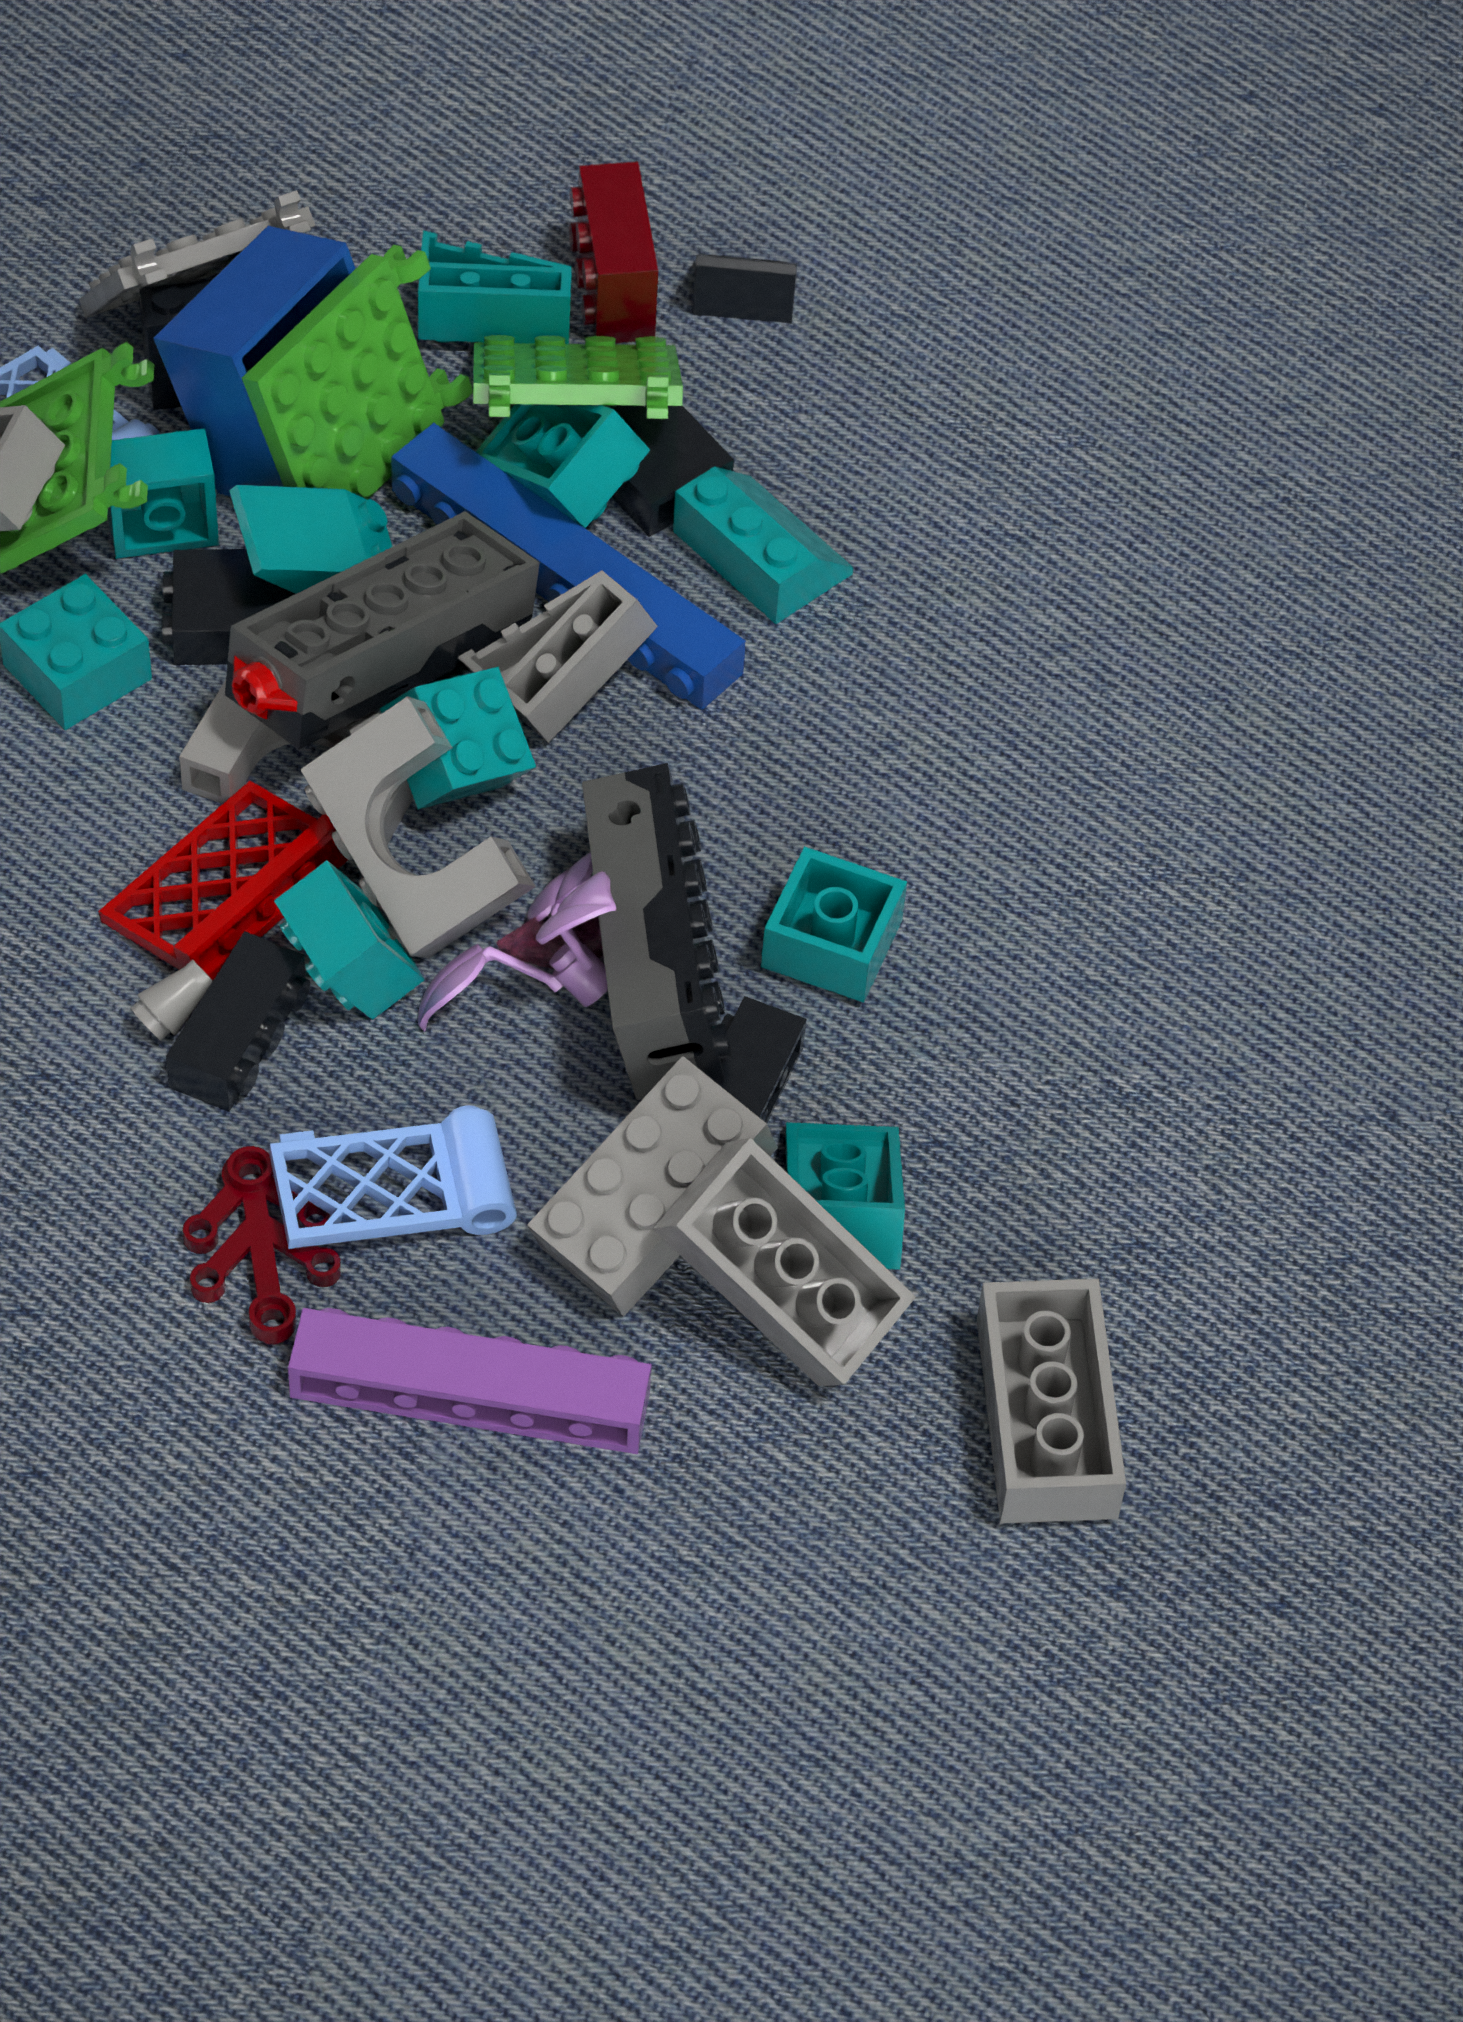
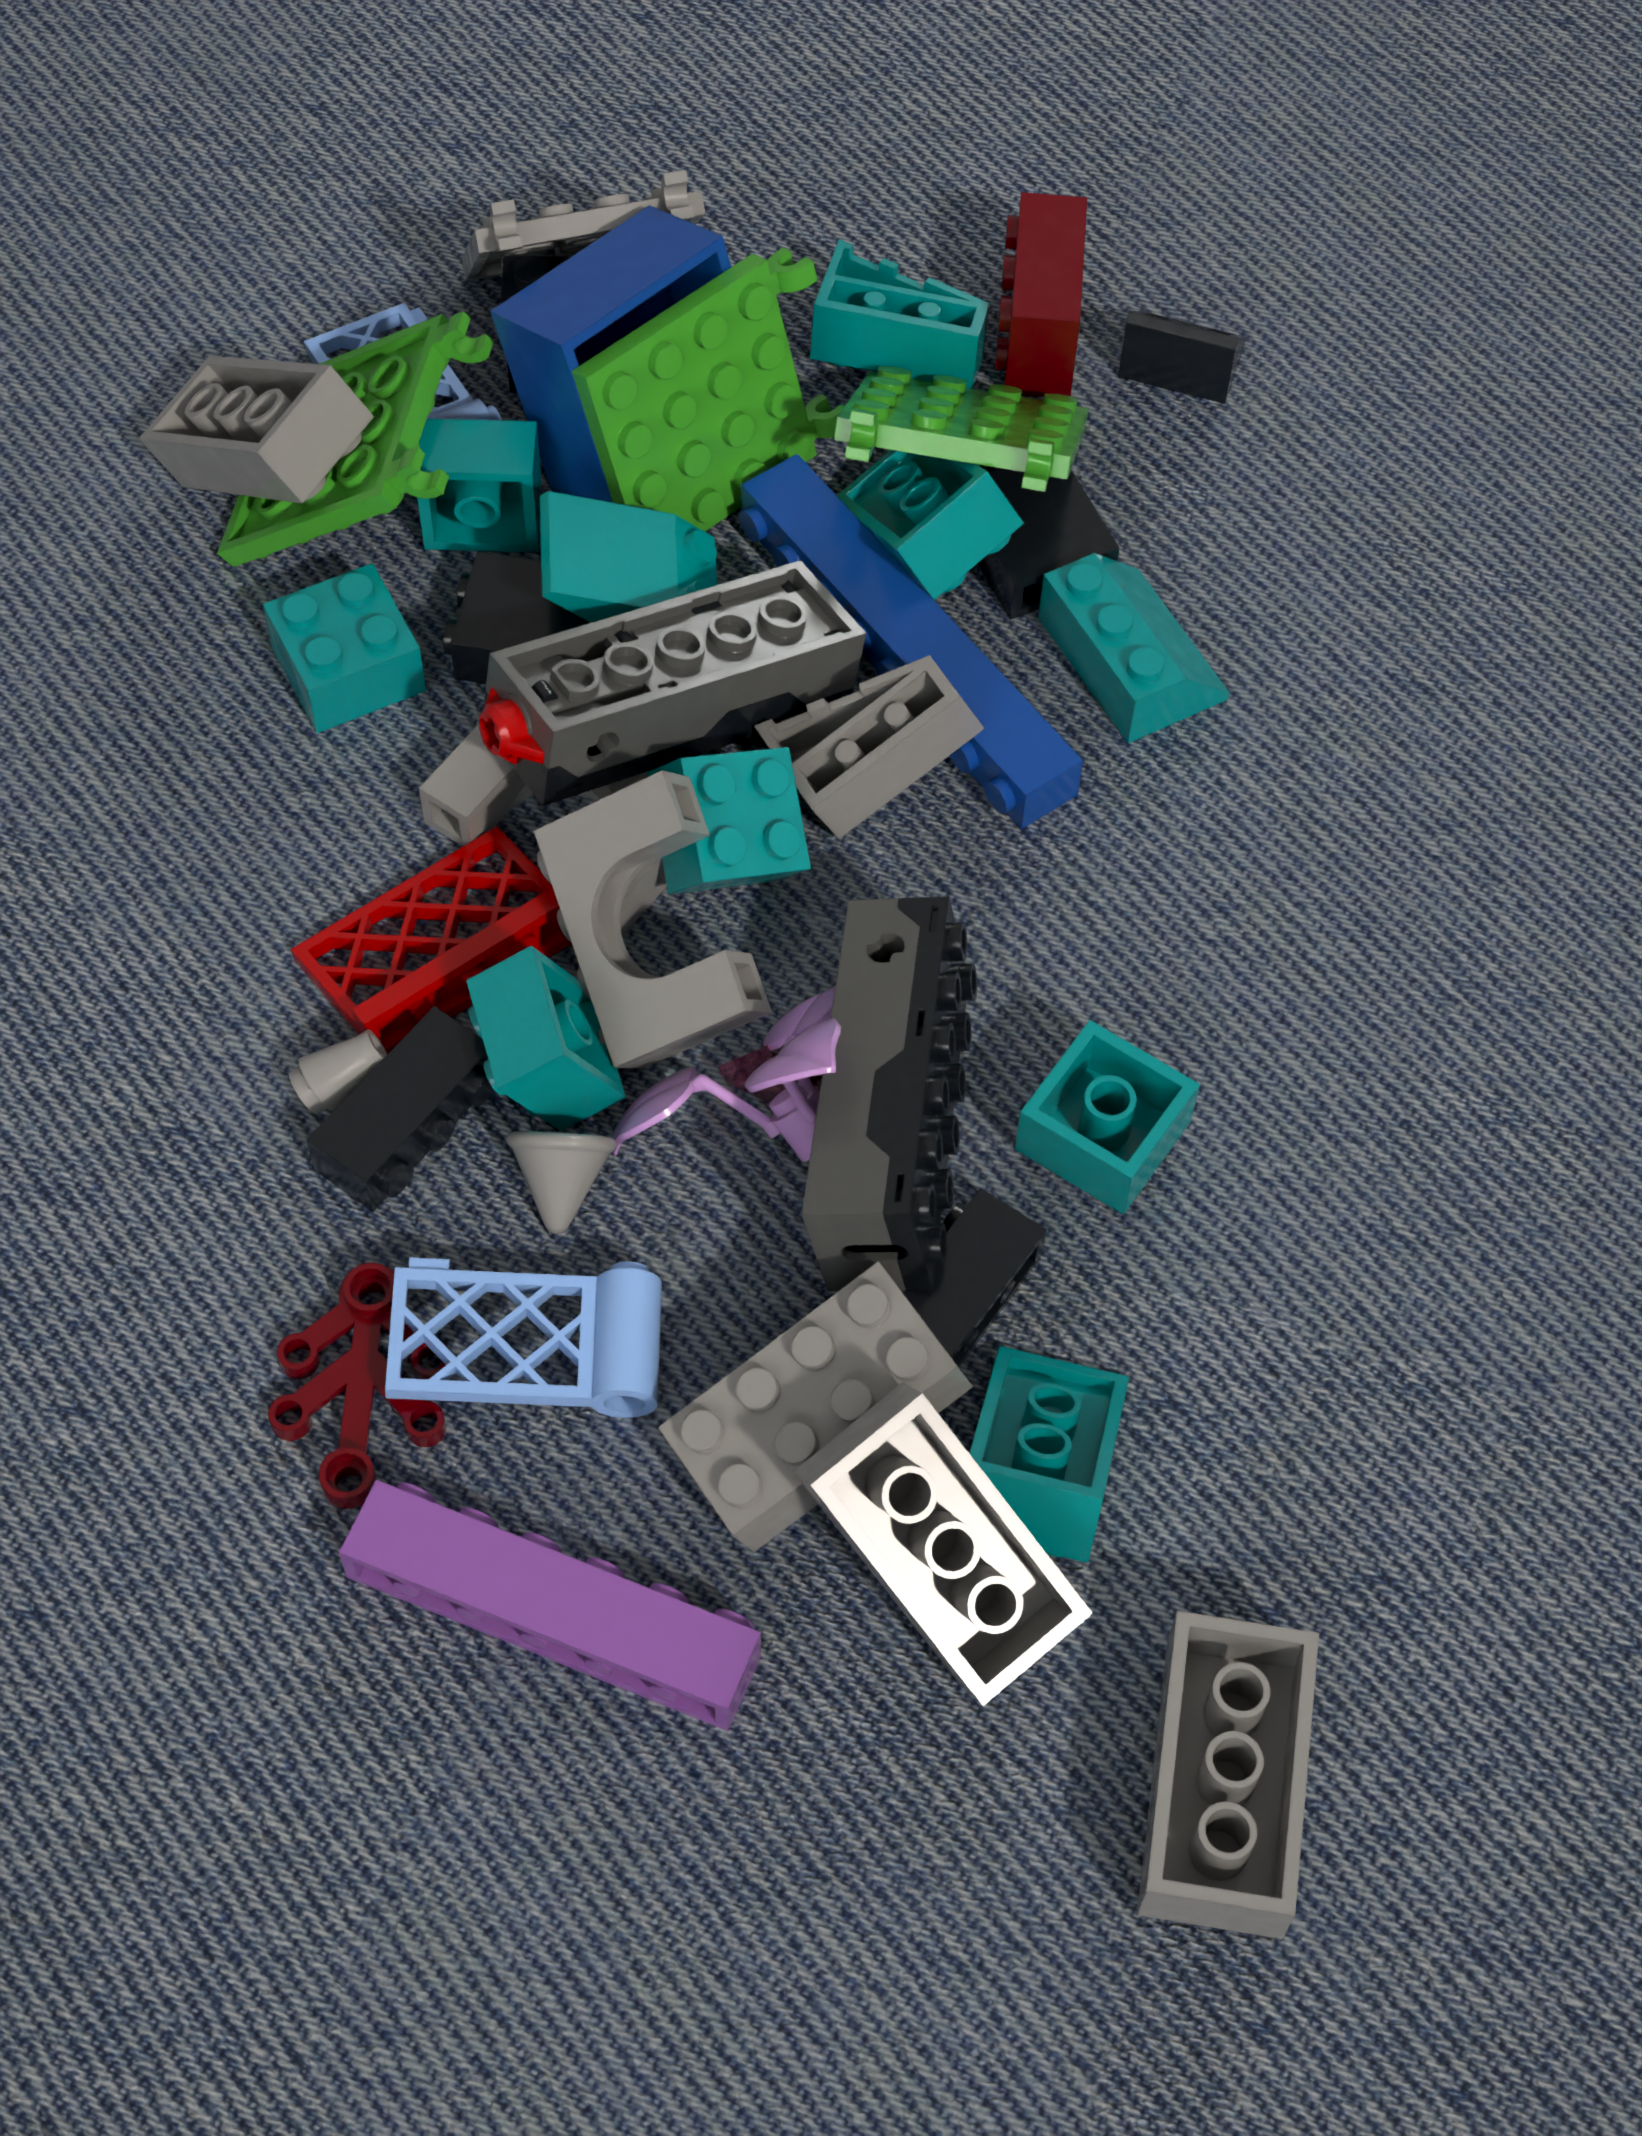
camera: 15 degrees right, 5 degrees up
none -> light grey hat [506,1131,617,1234]

